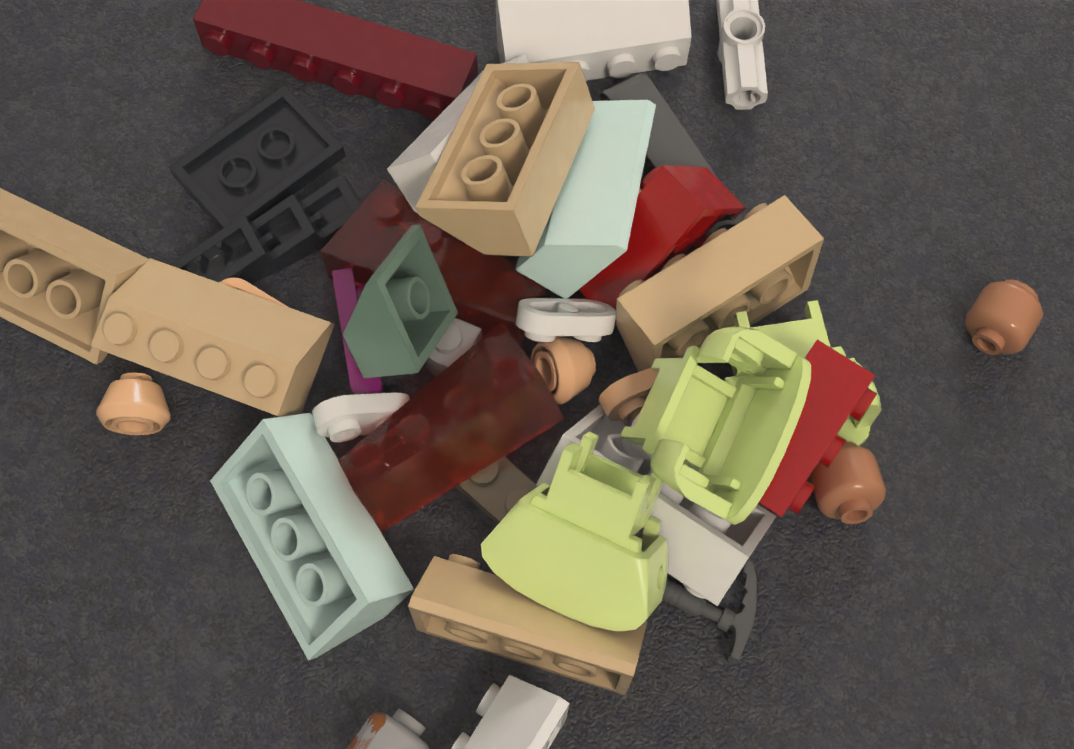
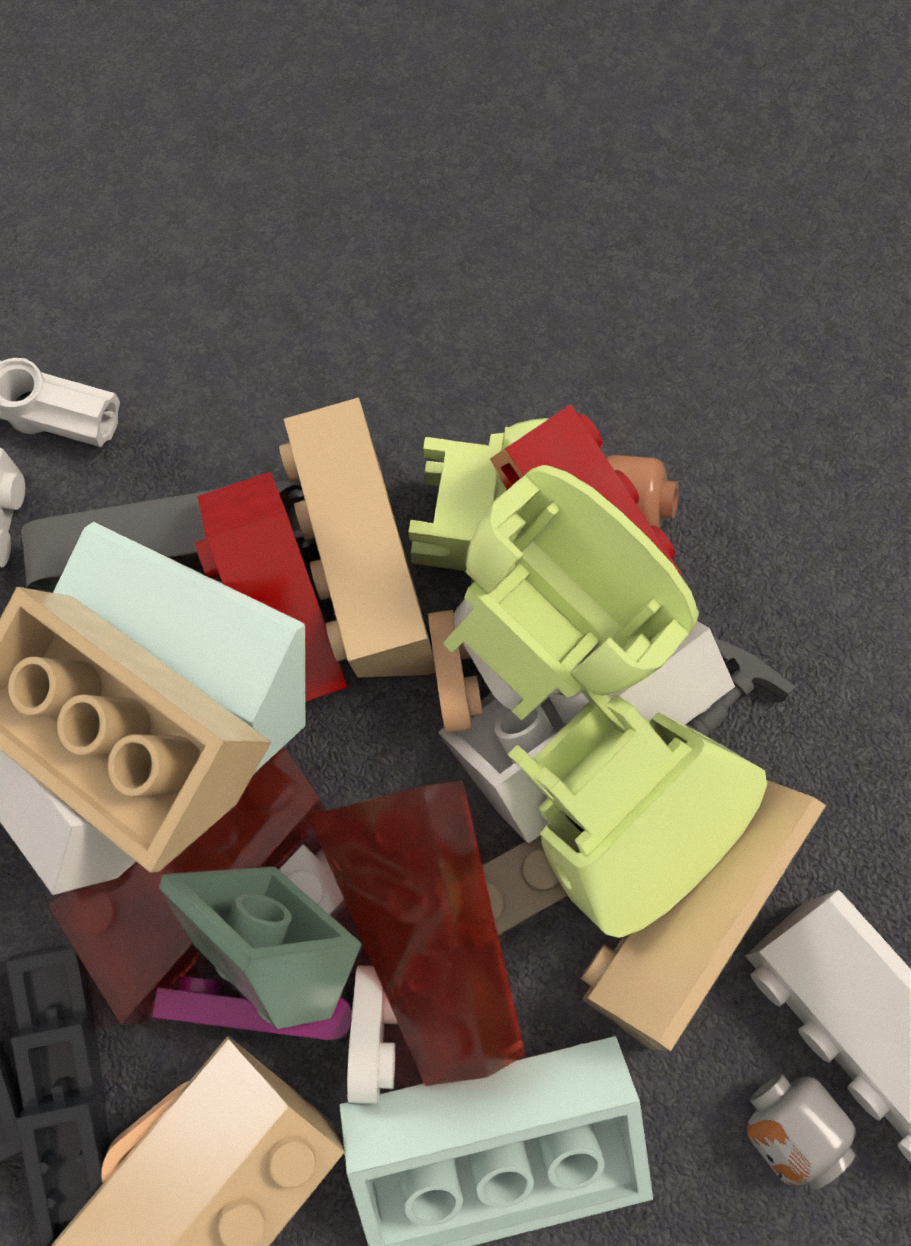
camera: 70 degrees left, 5 degrees up
white plate [516,298,616,342] -> none
light nougat cone [531,336,596,404] -> none
nougat head [965,280,1043,355] -> none

